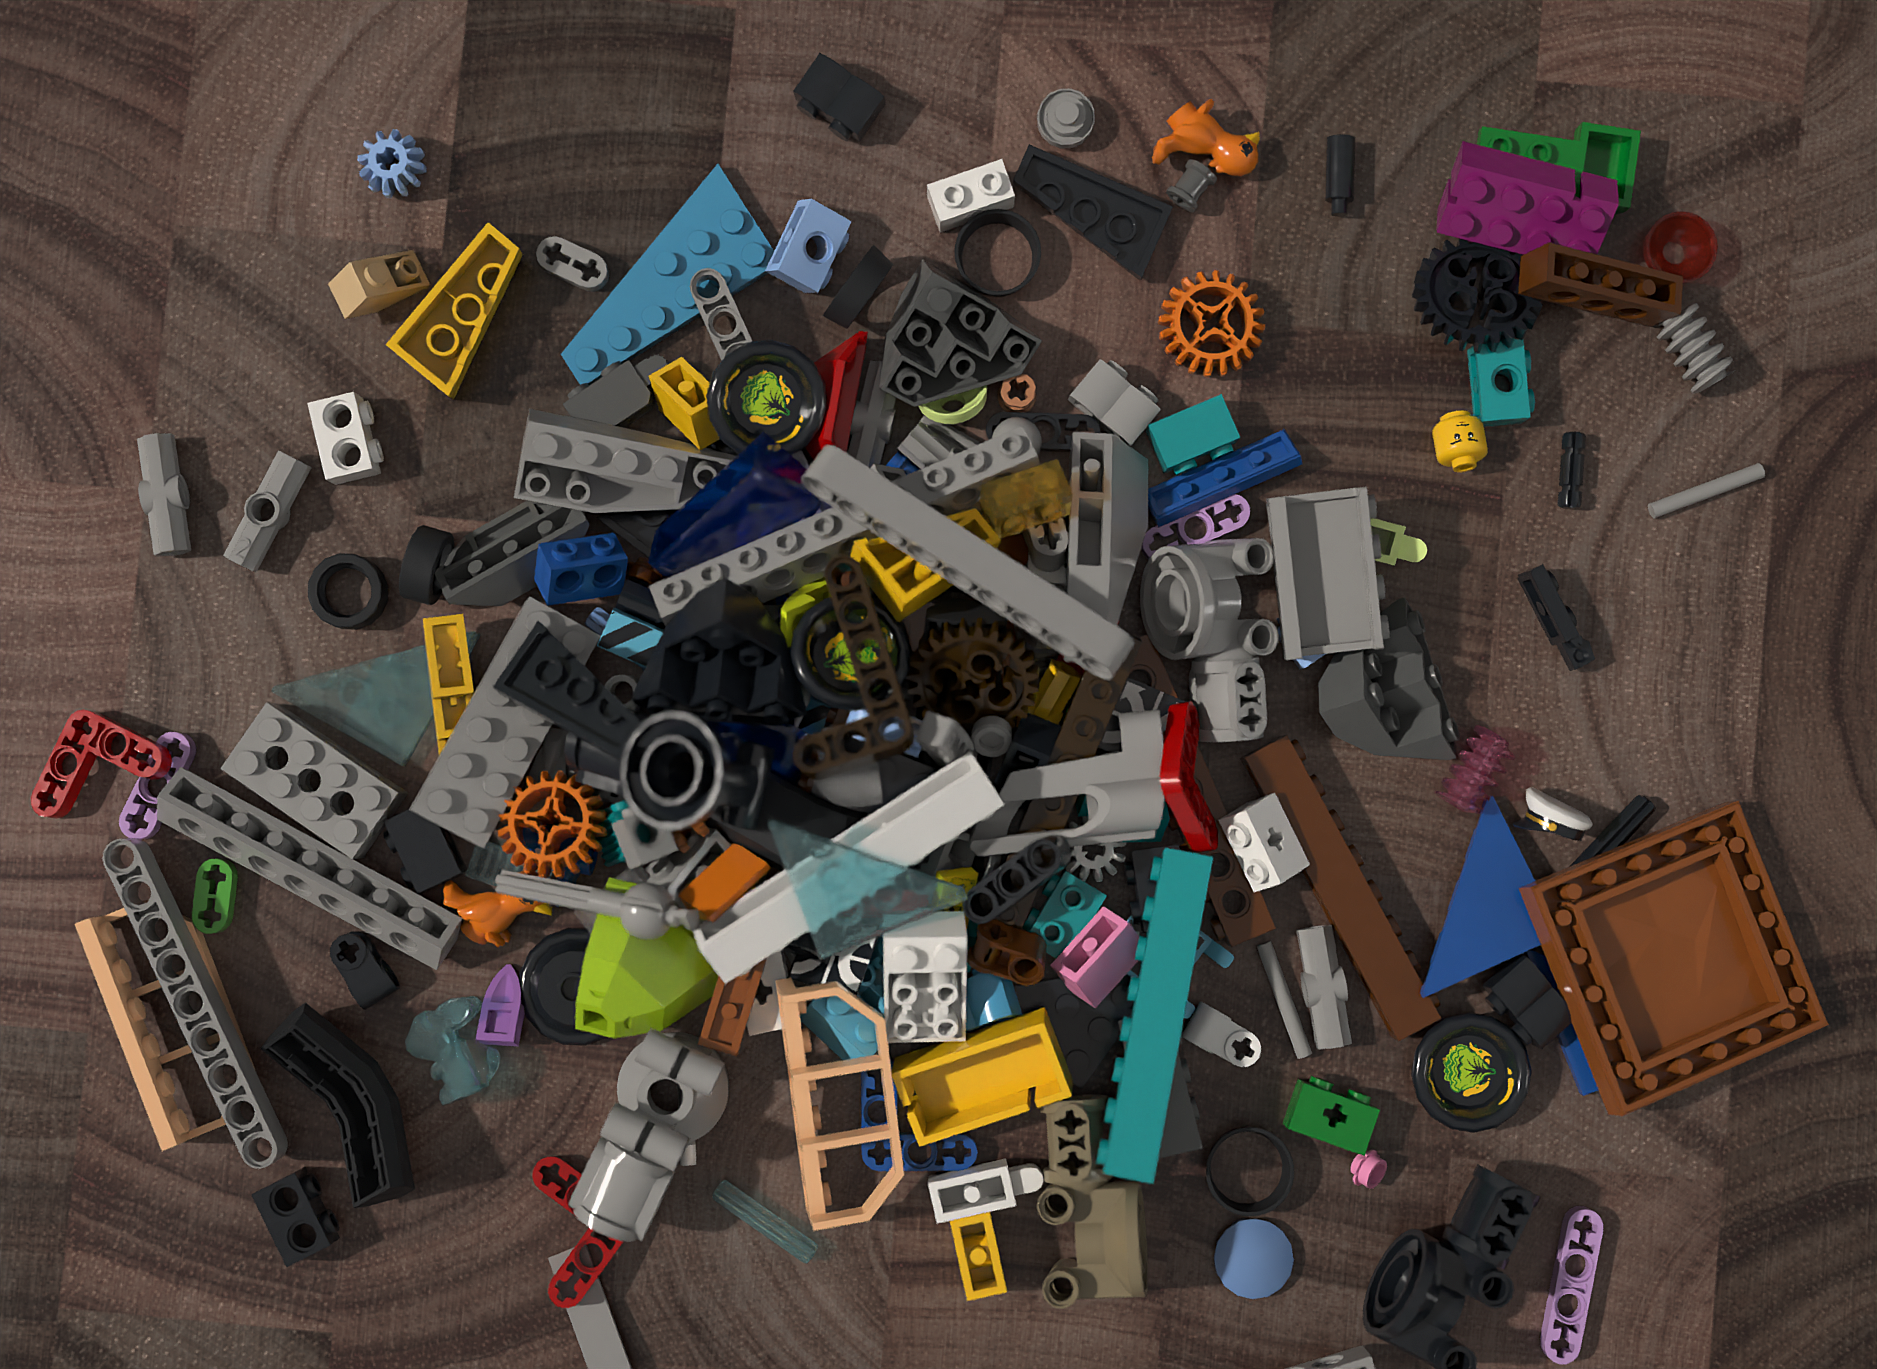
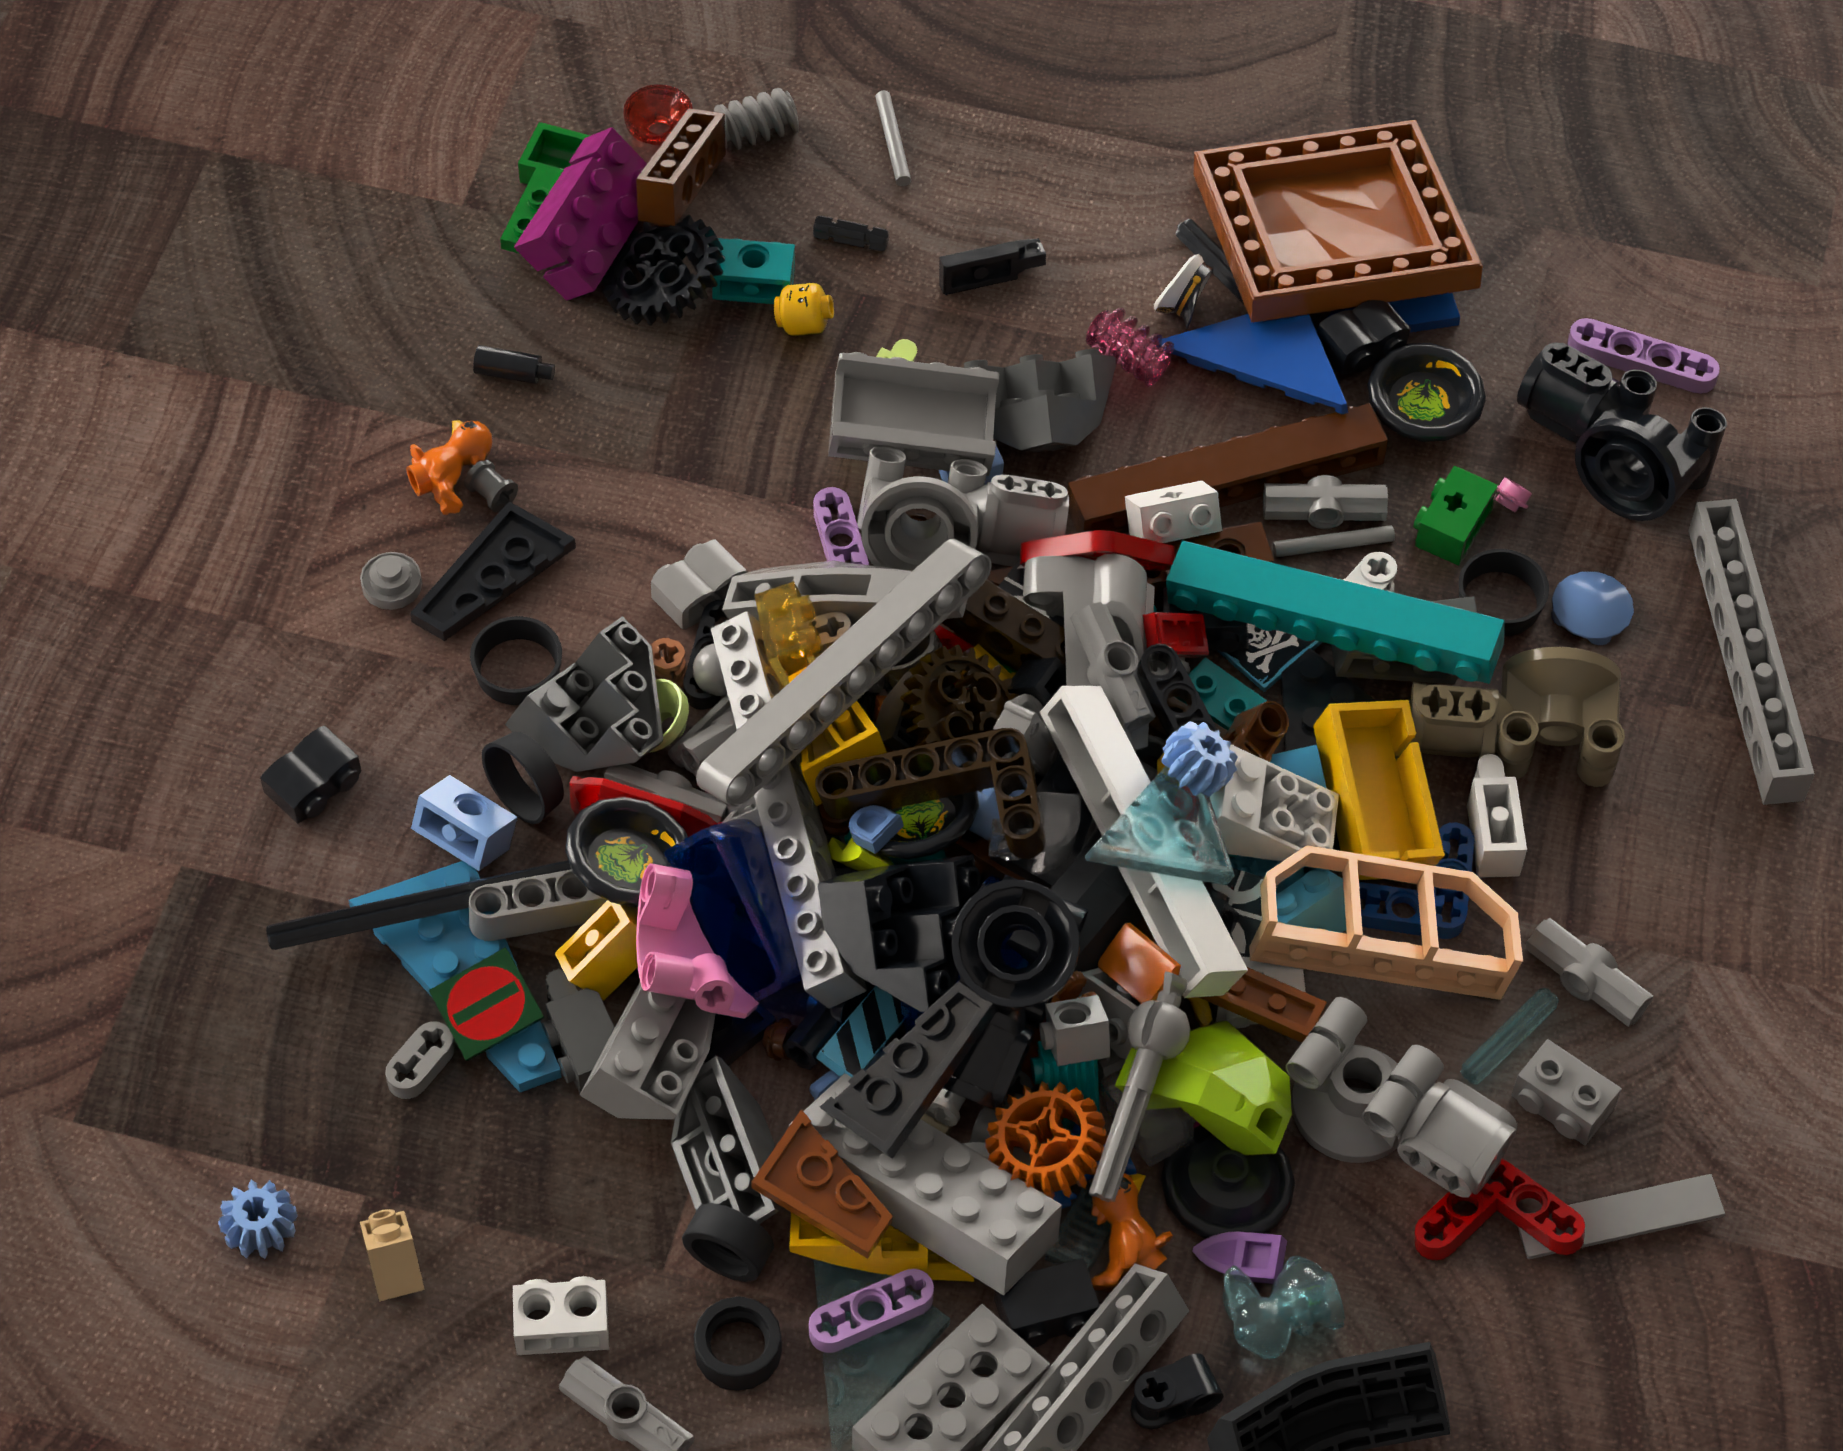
camera: 80 degrees left, 30 degrees down
yellow wedge [386,222,523,400] -> none
blue brick [534,533,628,606] -> none
white brick [927,159,1015,233] -> none
yellow brick [950,1212,1007,1301] -> none
bright pink brick [1050,906,1139,1009] -> none
teal brick [1145,394,1240,476] -> none
blue tile [1148,429,1302,528] -> none
orange gear [1158,270,1265,378] -> none
none -> black axle [266,860,571,950]
none -> piece [429,947,545,1061]
none -> bright pink panel [636,863,759,1019]
none -> dark orange wing [751,1109,893,1259]
none -> lavender beam [809,1269,934,1353]
none -> medium blue tile [849,805,904,854]
none -> light grey piece [1070,602,1156,732]
none -> red plate [1142,612,1209,658]
none -> light blue gear [1161,721,1238,797]
none -> light grey brick [1512,1039,1622,1145]
none -> light grey piece [1525,918,1653,1027]

